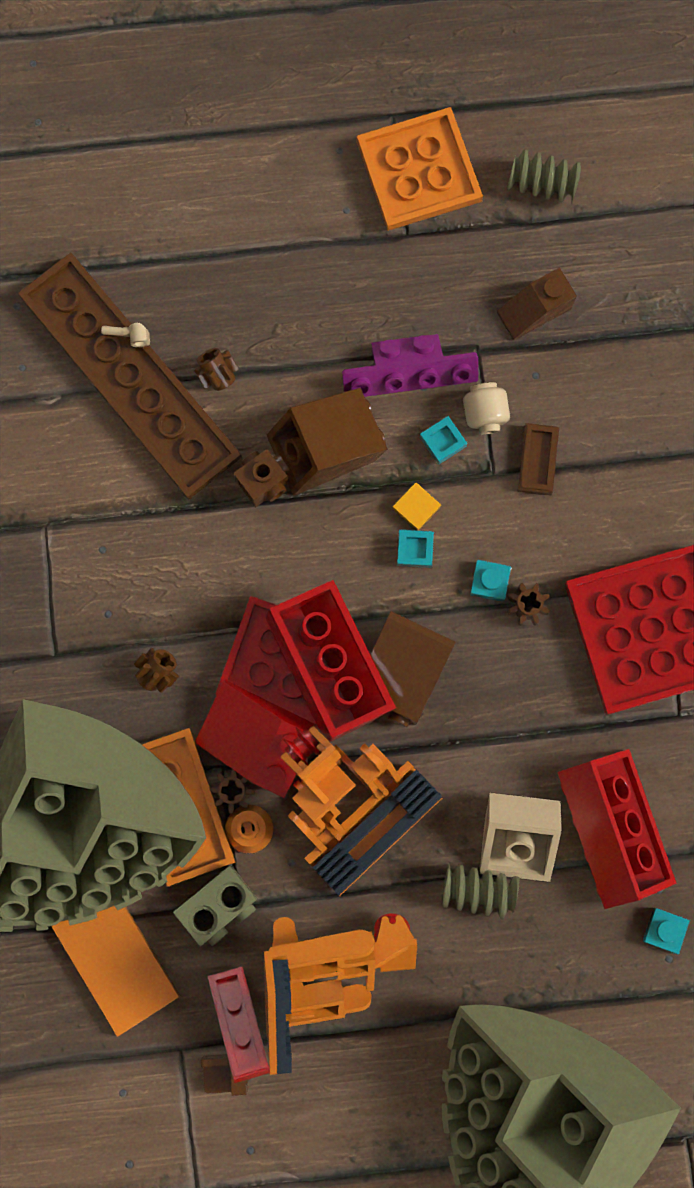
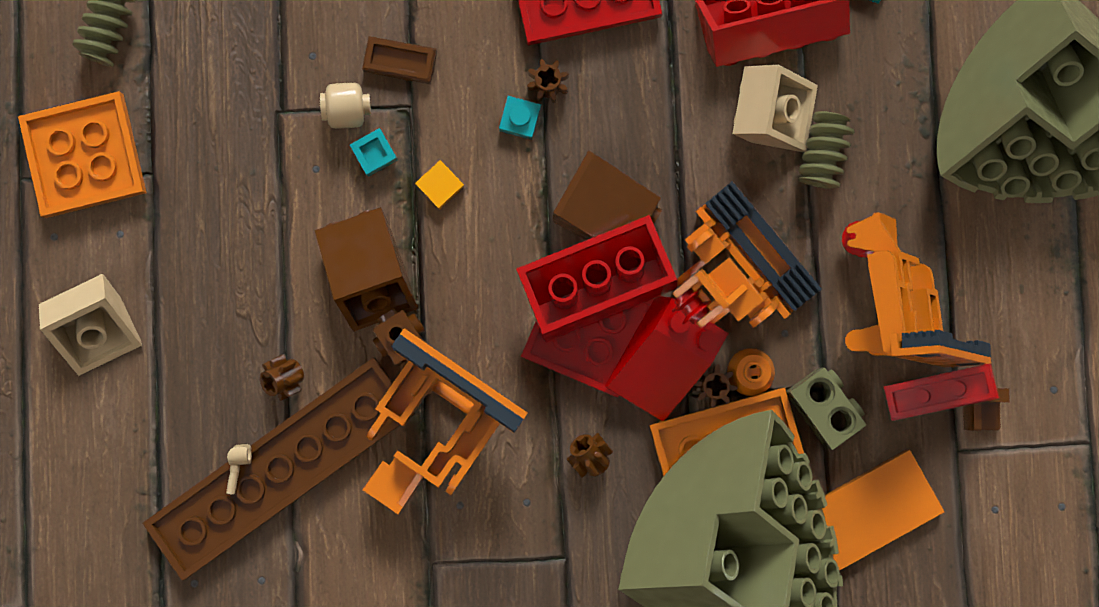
camera: 85 degrees left, 5 degrees up
magenta bracket [342,334,478,397] -> none
teal plate [397,530,434,568] -> none
reddish brown slope [497,267,577,341] -> none
none -> tan slope [39,274,142,376]
none -> orange container [363,328,528,514]

